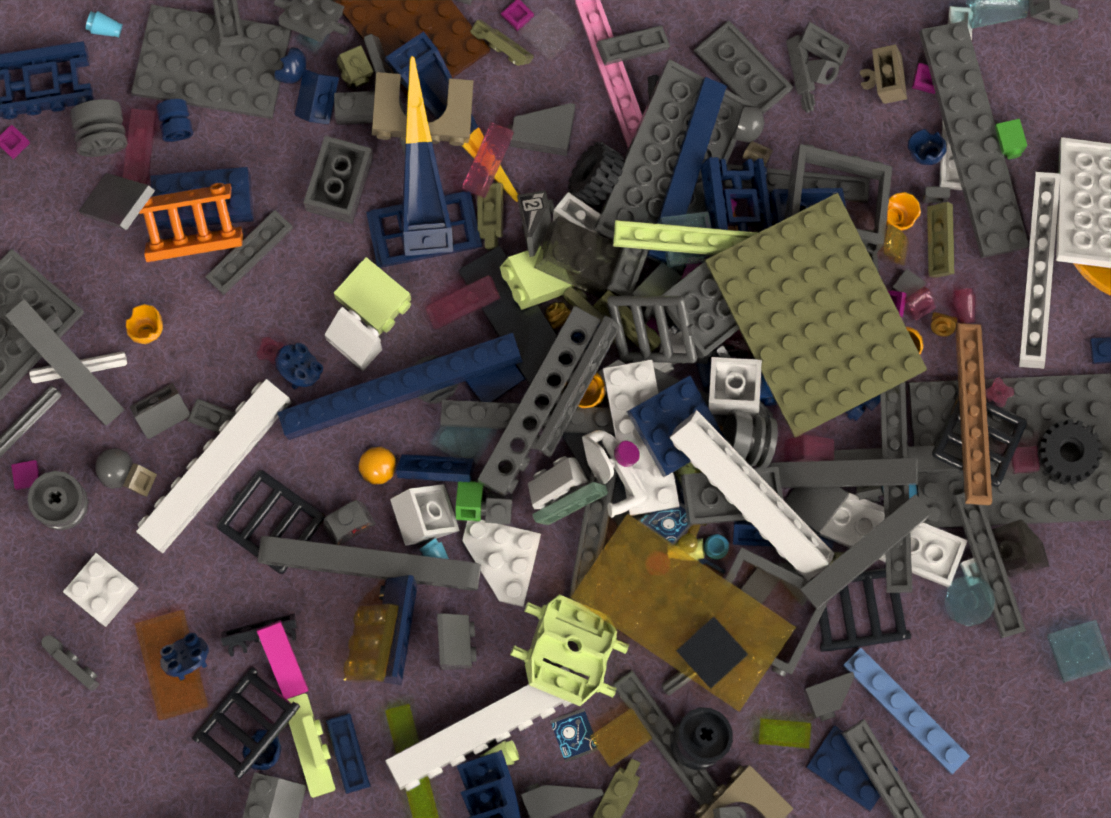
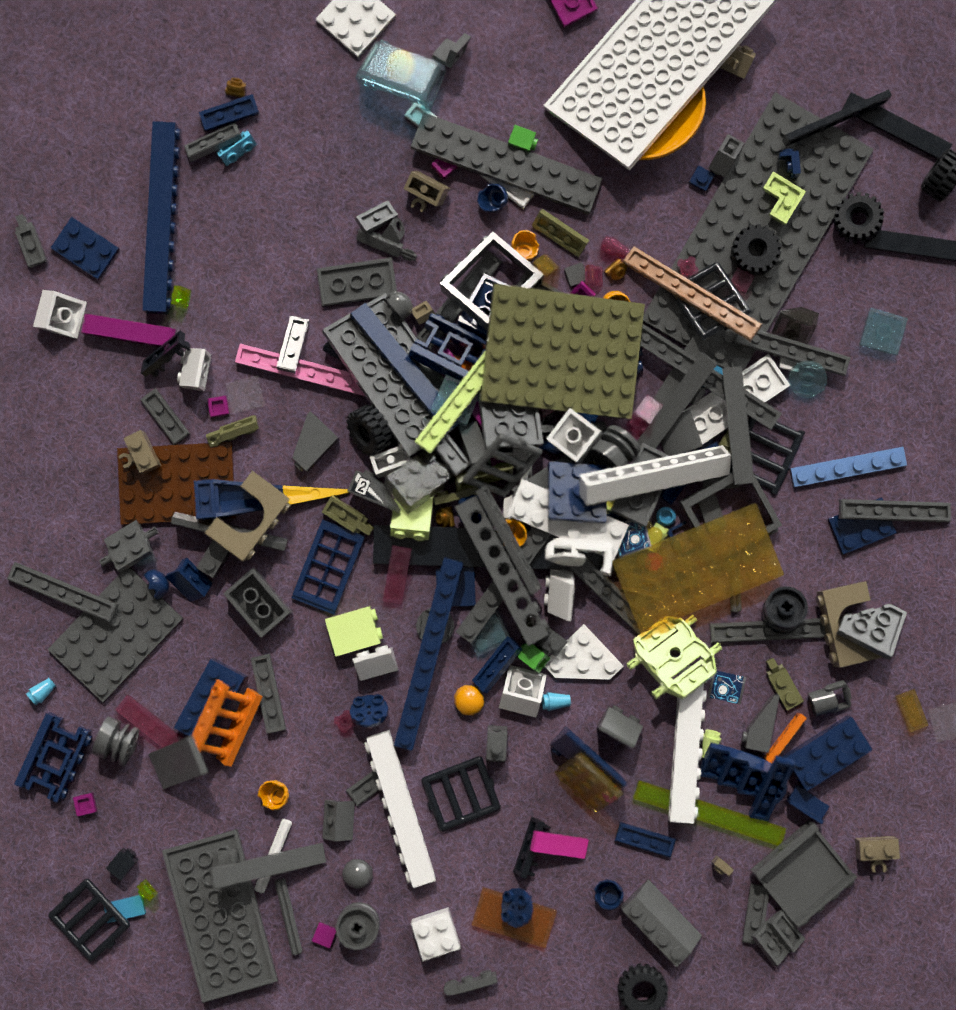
camera: 50 degrees left, 10 degrees up
dark tan plate [123,463,157,497] -> none
dark blue wheel [156,99,193,142] -> none
black bar [192,667,300,779] -> none
dark grey beam [257,536,481,591] -> none
yellowish green bracket [287,694,336,798] -> none
olive head [336,46,373,88] -> none
dark blue plate [401,56,453,256] -> none
clear pink tile [462,123,514,198] -> none
sand green tile [532,482,608,525] -> none
clear yellow plate [590,708,653,767] -> none
magenta tile [614,441,640,467] -> none
black tile [676,617,748,689] -> none
clear neon green tile [758,719,811,749] -> none
dark grey slope [803,672,855,722] -> none
dark grey tile [922,186,950,203] -> none
white brick [1019,172,1060,369] -> none

